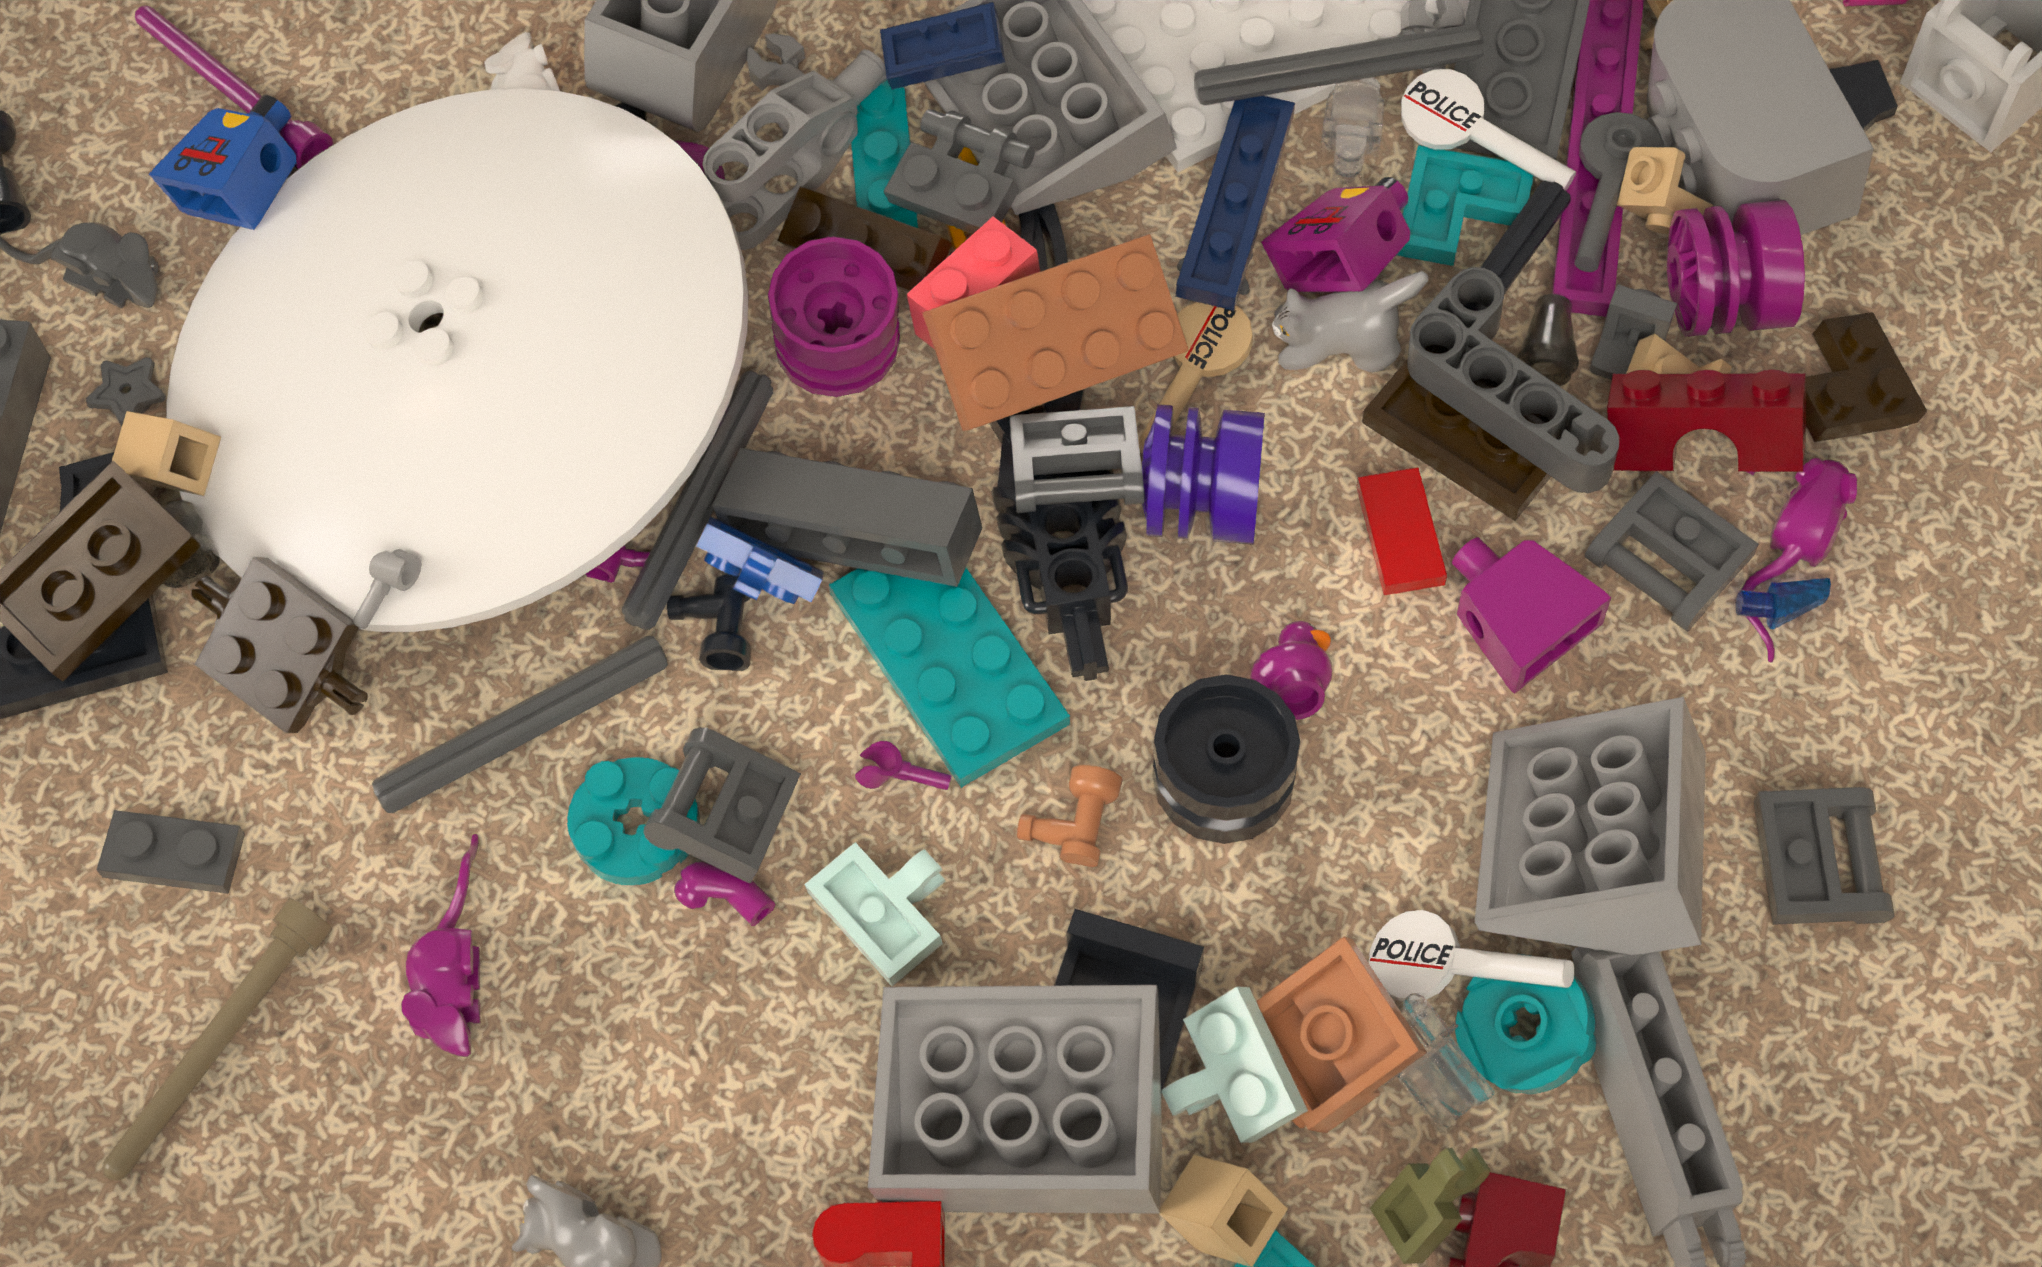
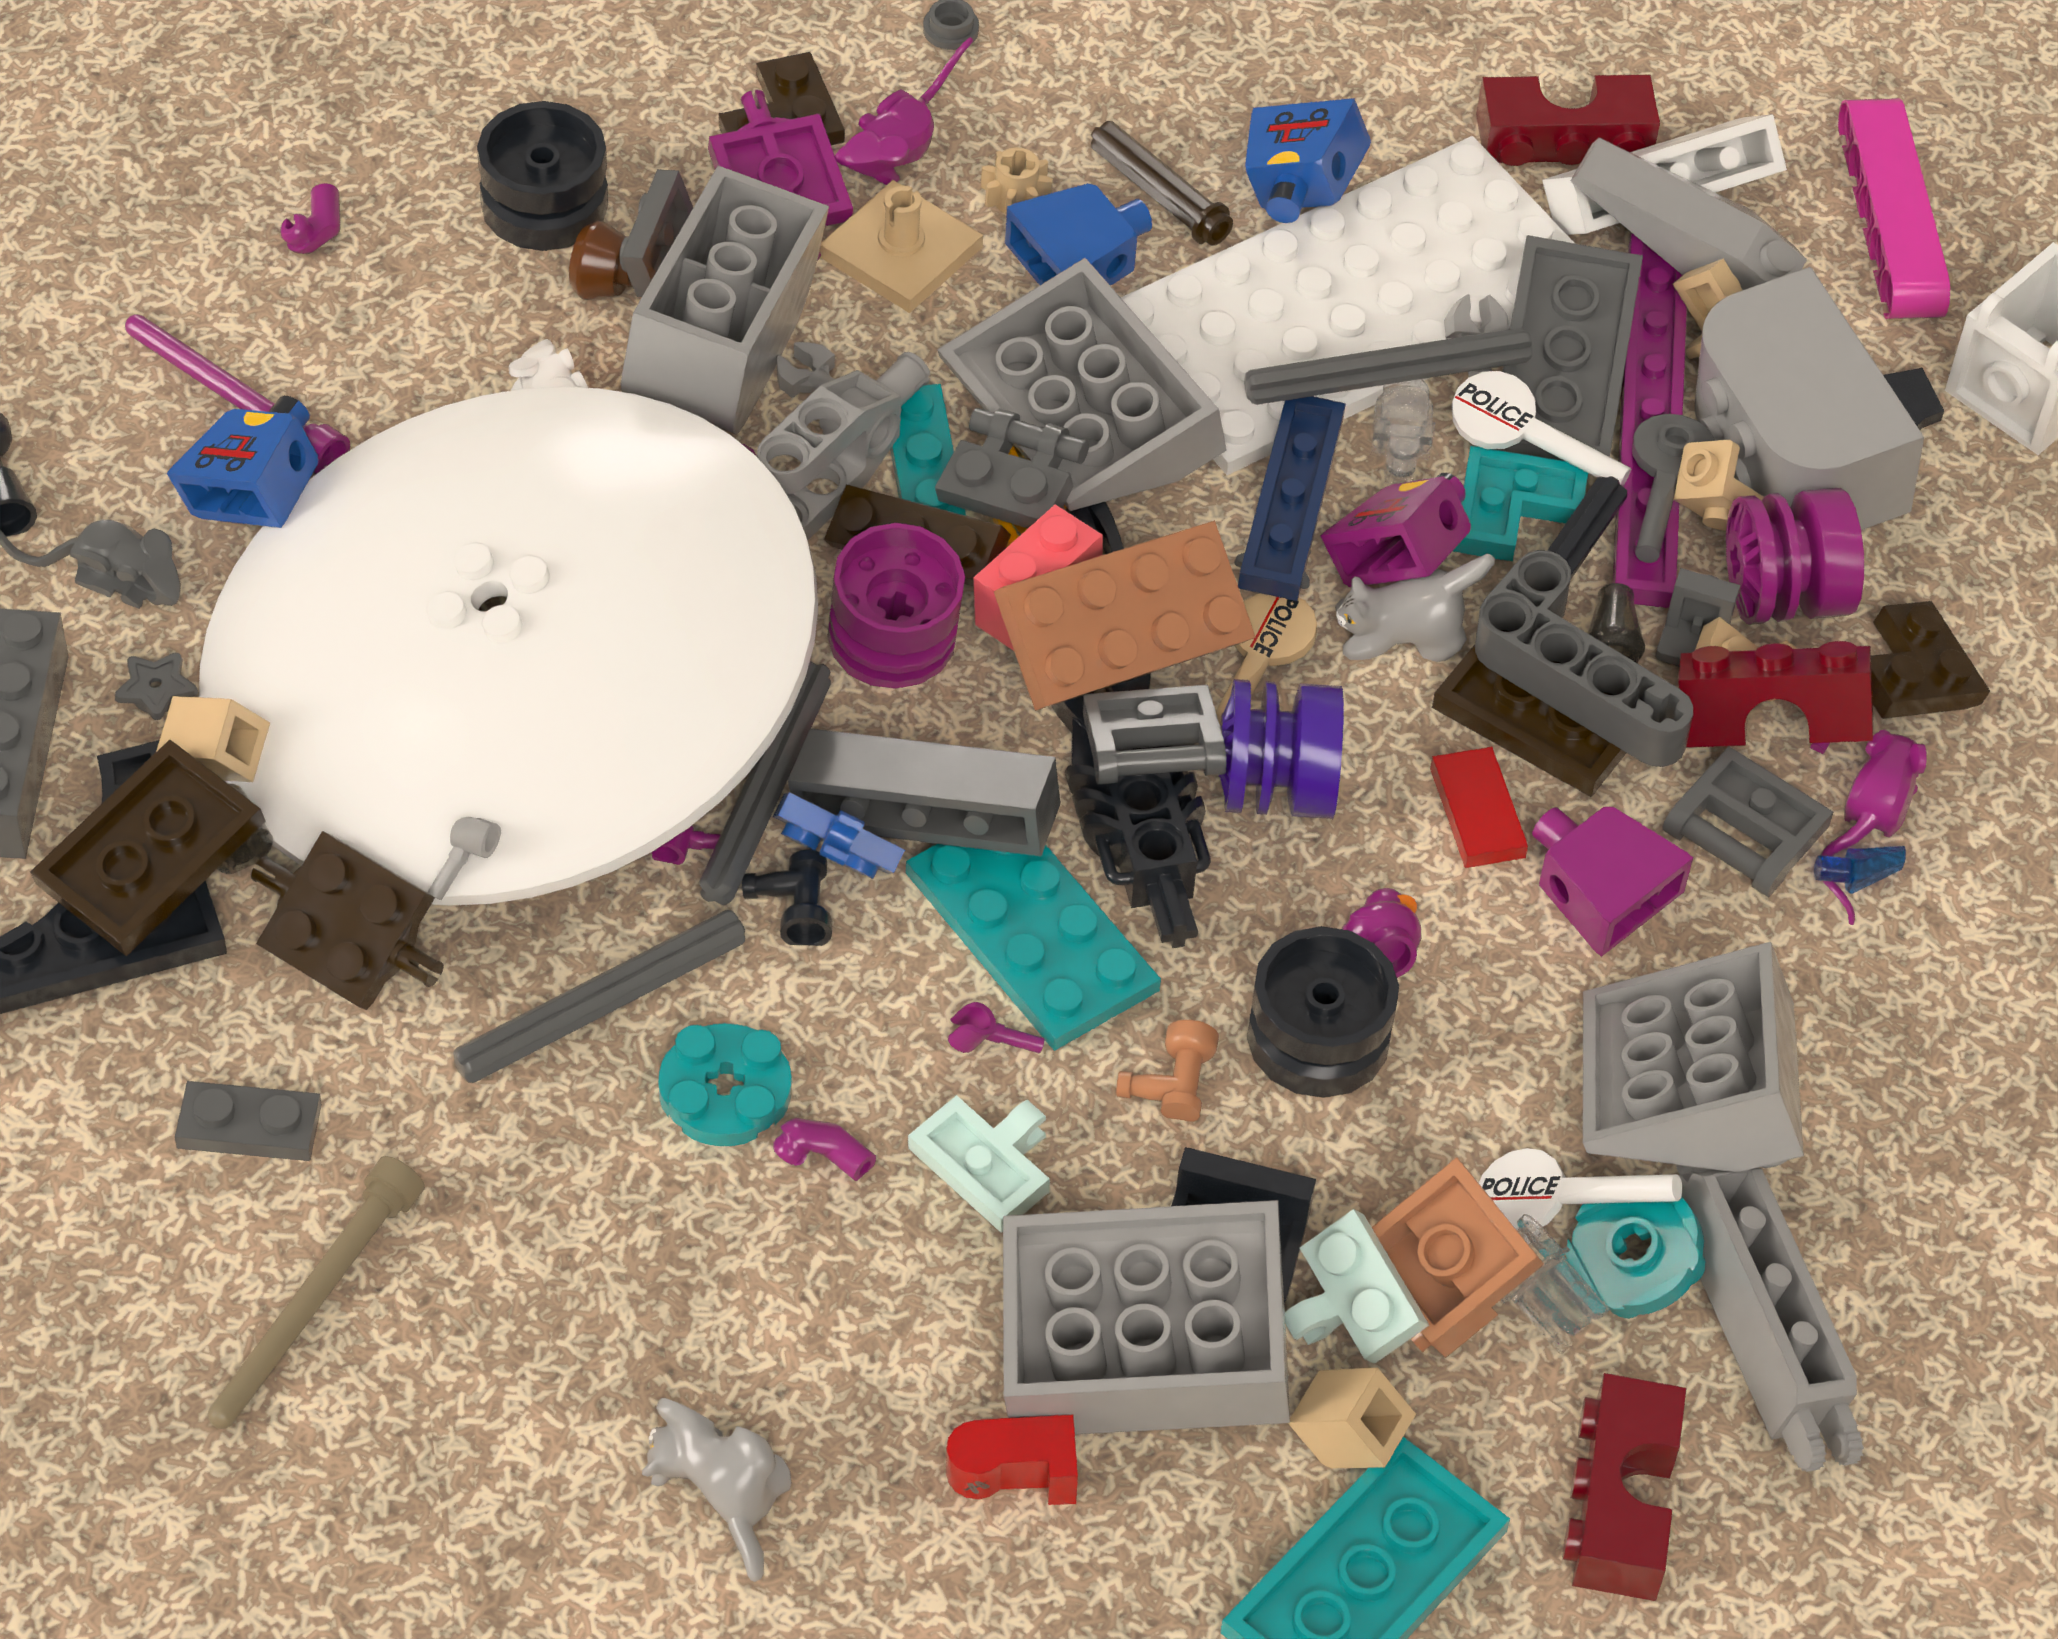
camera: 10 degrees left, 10 degrees down
magenta animal [401,834,480,1057] -> none
dark grey plate [644,727,801,884] -> none
dark blue plate [880,2,1006,90] -> none
olive plate [1370,1148,1491,1264] -> none
dark grey plate [1754,787,1895,925] -> none

